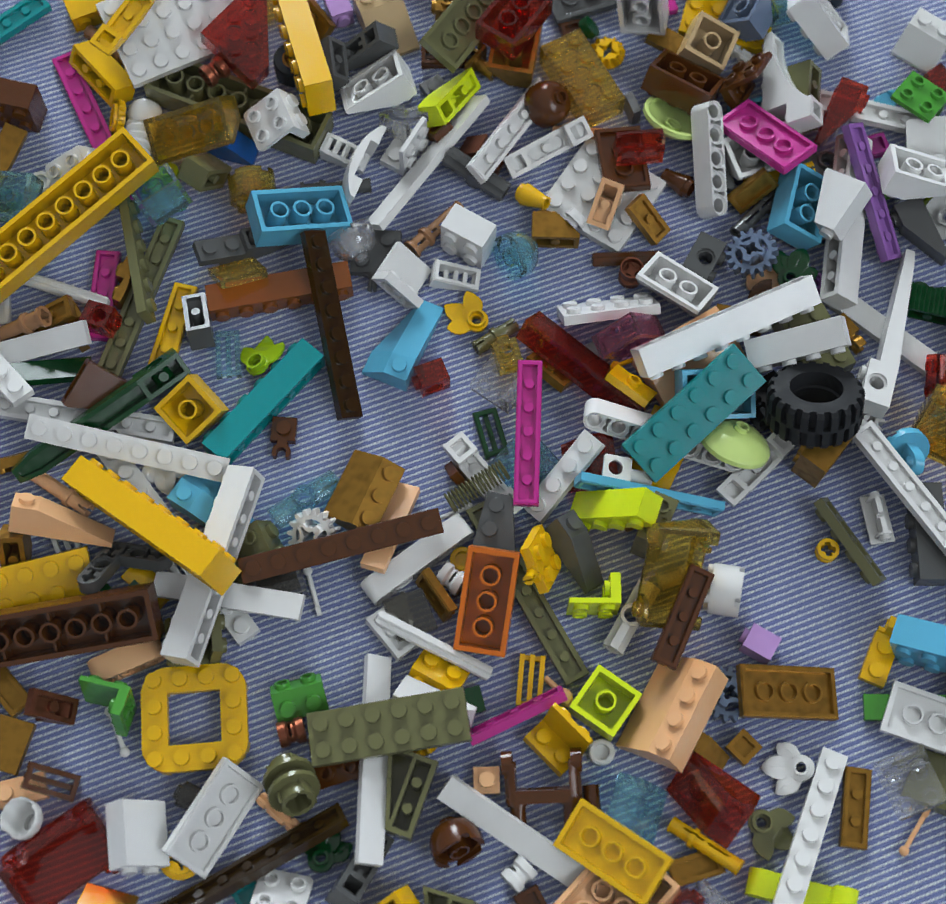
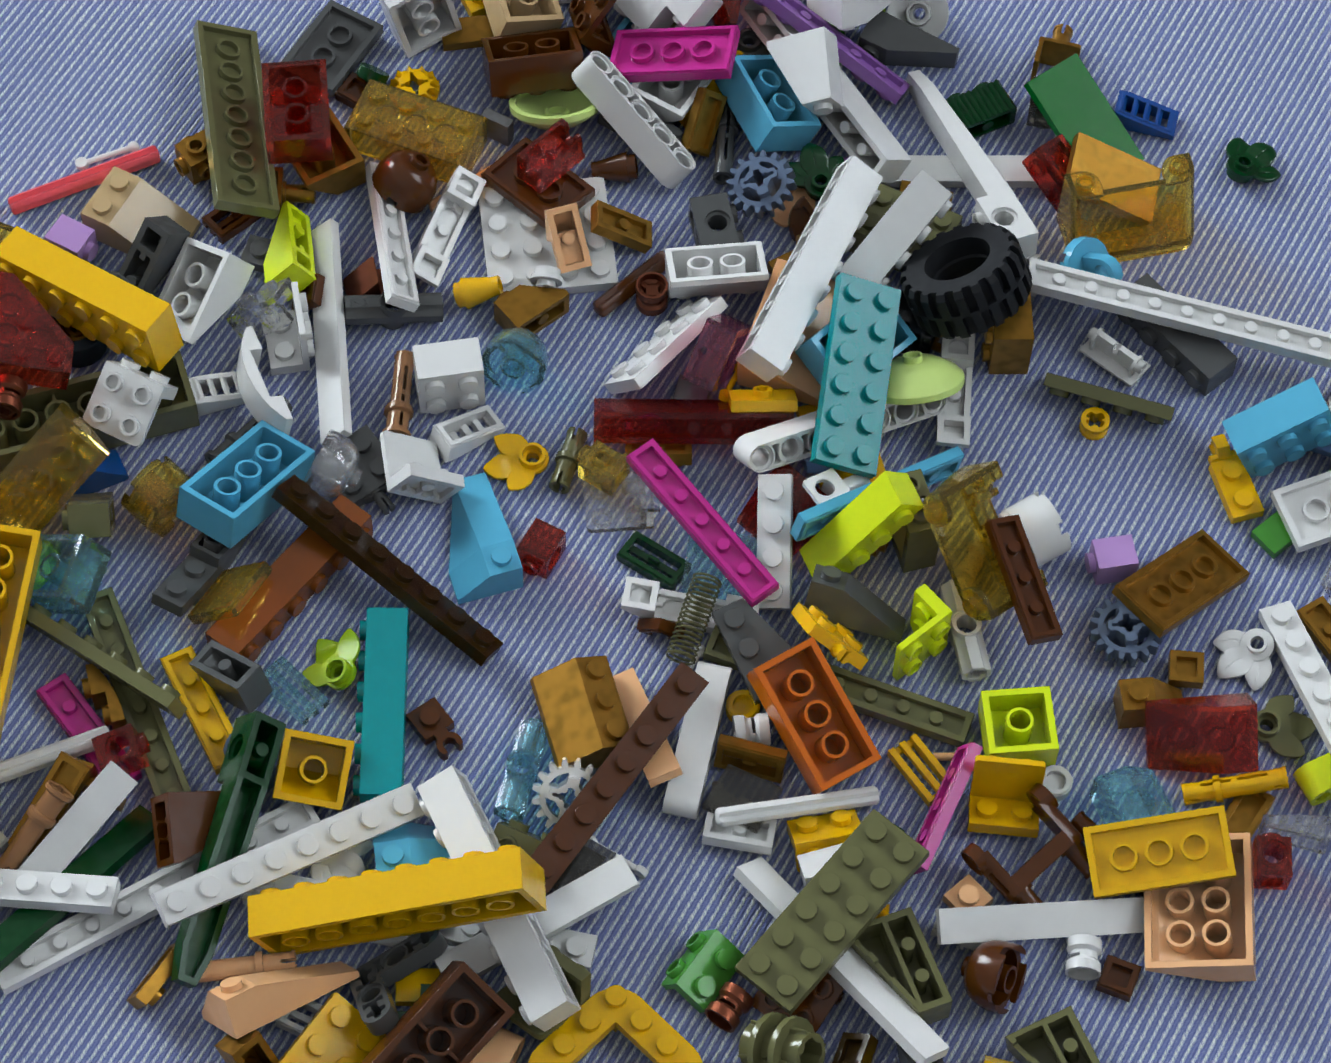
camera: 40 degrees left, 10 degrees down
light nougat slope [616,657,729,773] -> none

